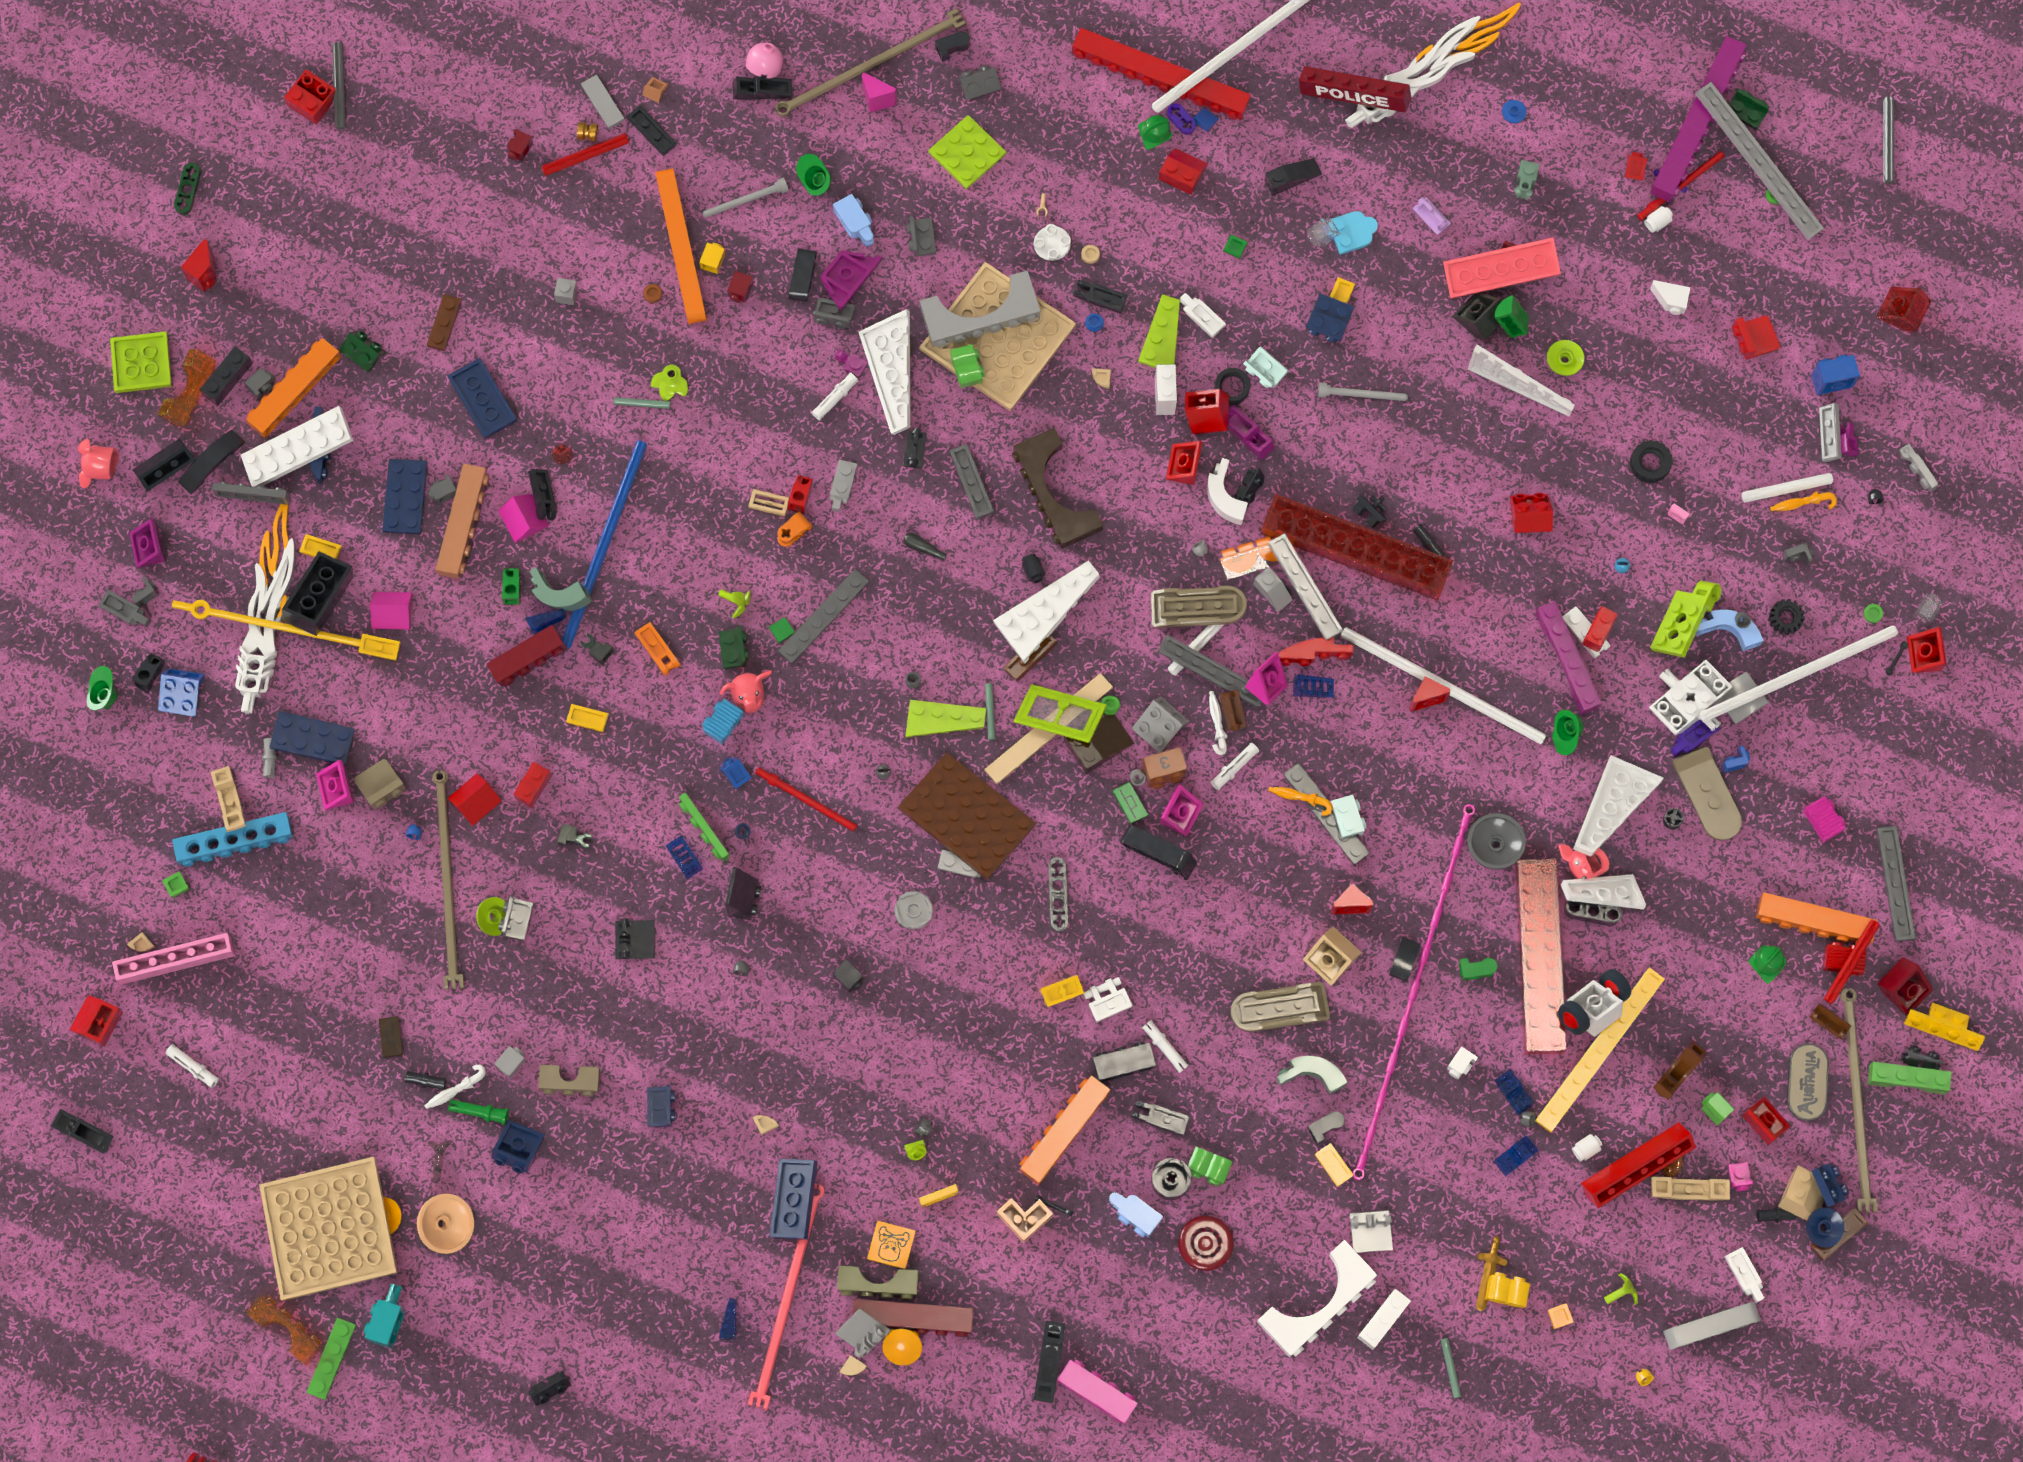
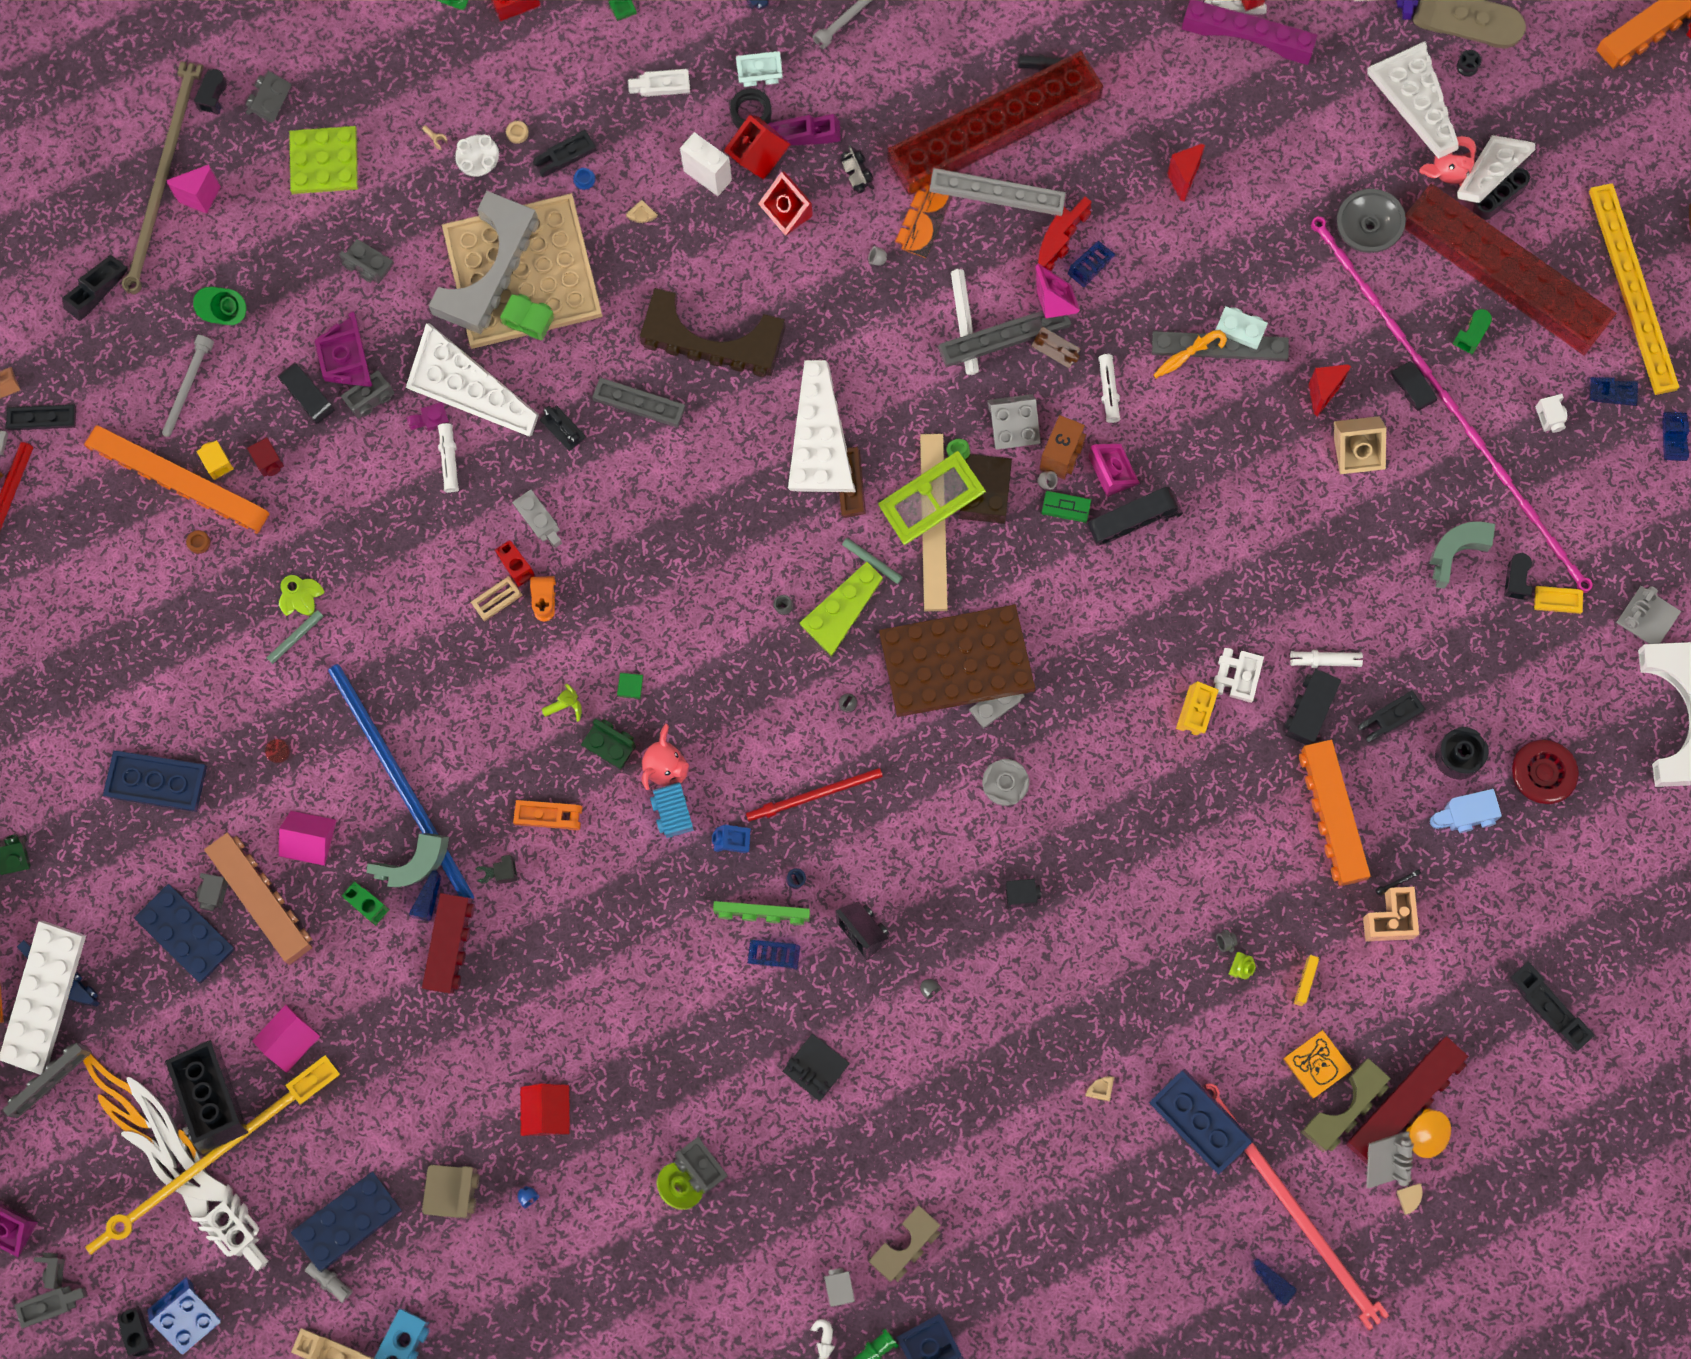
camera: 45 degrees left, 0 degrees up
yellow tile [299,534,342,559] -> none
dark pink slope [316,760,354,810] -> none
reddish brown plate [427,294,462,351] -> none
dark tan hinge [432,770,464,990] -> none
red brick [513,761,552,808] -> none
black hinge [528,469,556,520] -> none
light grey brick [554,278,578,305] -> none
pearl dark grey piece [558,824,592,848] -> none
yellow tile [566,704,609,732] -> none
dark blue bracket [647,1085,675,1127] -> none
bright pink cylinder [746,43,783,78] -> none
dark grey plate [778,569,869,664] -> none
light blue hinge [833,194,874,246] -> none
pearl dark grey piece [903,532,947,561] -> none
black brick [1022,554,1046,583] -> none
beam [1048,857,1068,932] -> none
brick [1057,1359,1138,1425] -> none
lime wing [1138,294,1180,368] -> none
dark tan piece [1151,586,1247,629] -> none
bright green brick [1188,1147,1232,1187] -> none
white arch [1207,458,1248,525] -> none
white piece [1209,691,1228,755] -> none
piece [1231,982,1330,1032] -> none
light grey slope [1253,567,1293,612] -> none
white axle [1341,627,1546,744] -> none
black hips [1353,495,1387,528] -> none
dark grey hinge [1519,1111,1536,1128] -> none
green piece [1552,710,1584,755] -> none
brick [1558,969,1631,1037] -> none
green piece [1748,945,1787,984] -> none

